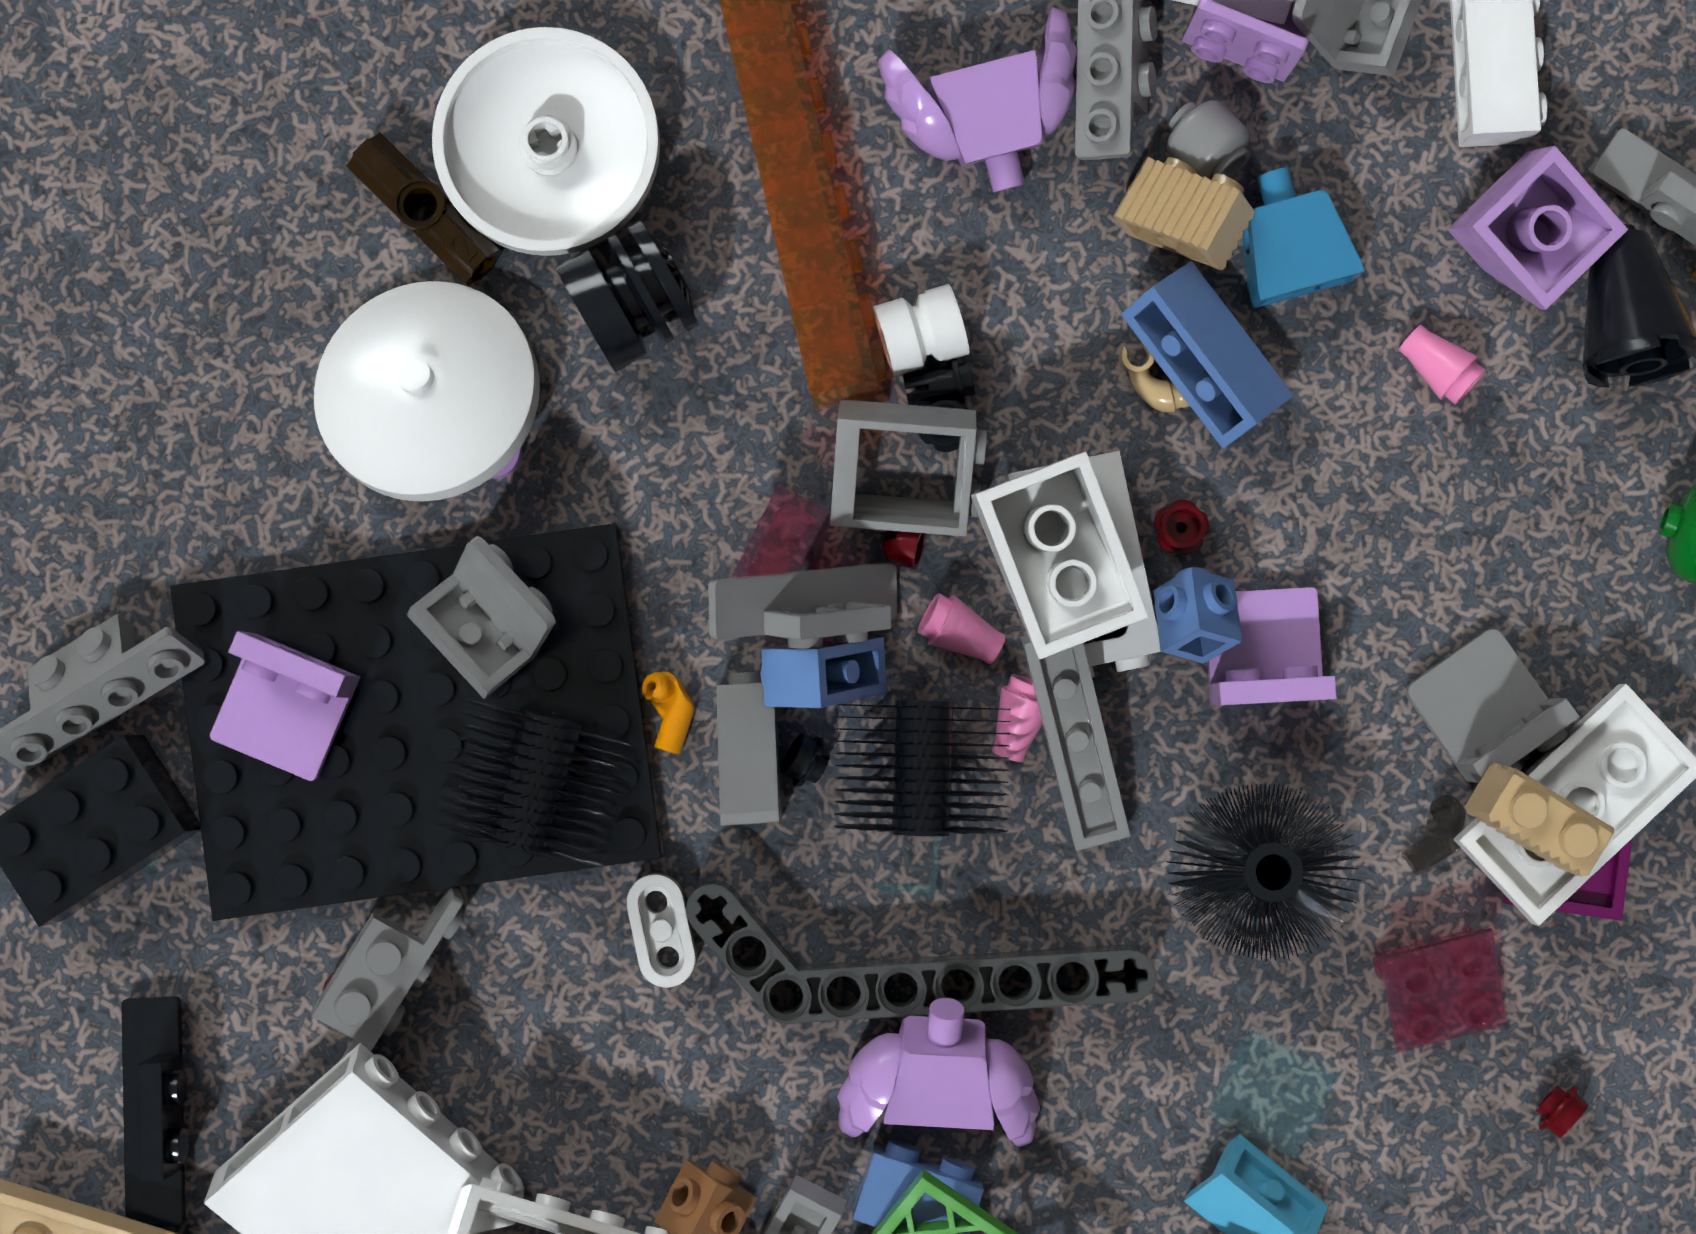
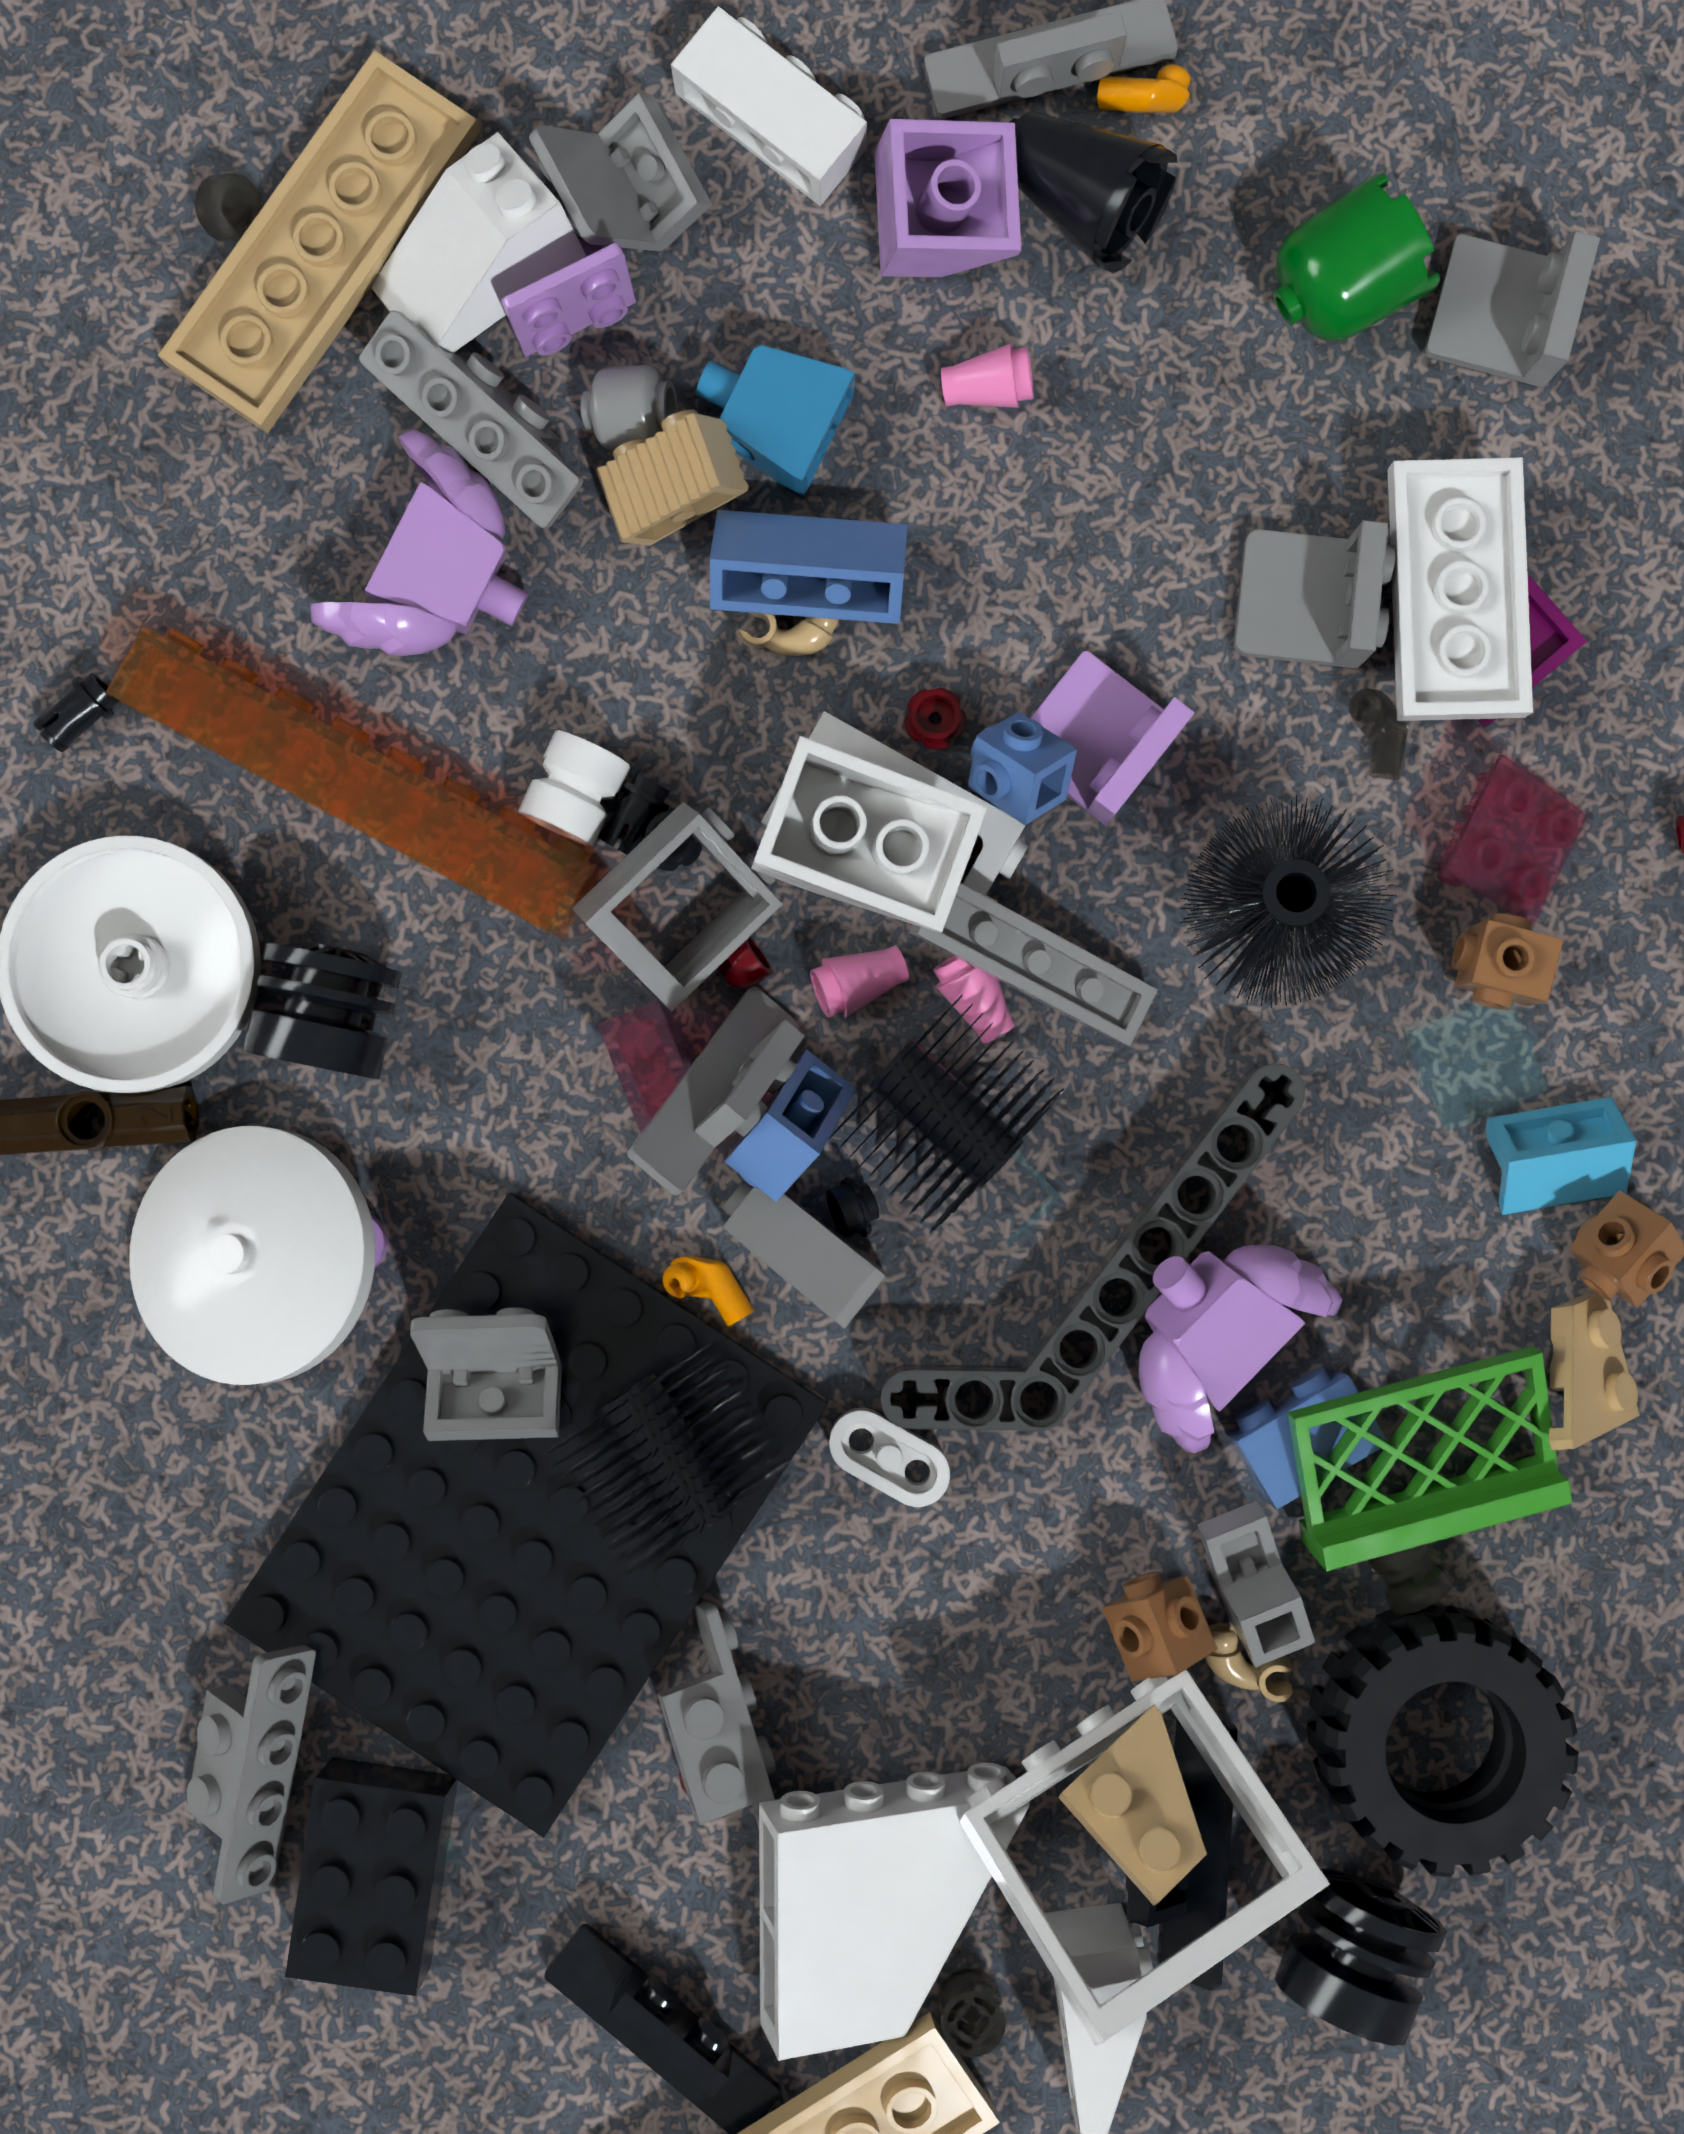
camera: 50 degrees left, 0 degrees up
lavender bracket [210,631,360,781] -> none
tan brick [1465,762,1614,877] -> none
none -> medium nougat brick [1451,913,1564,1010]

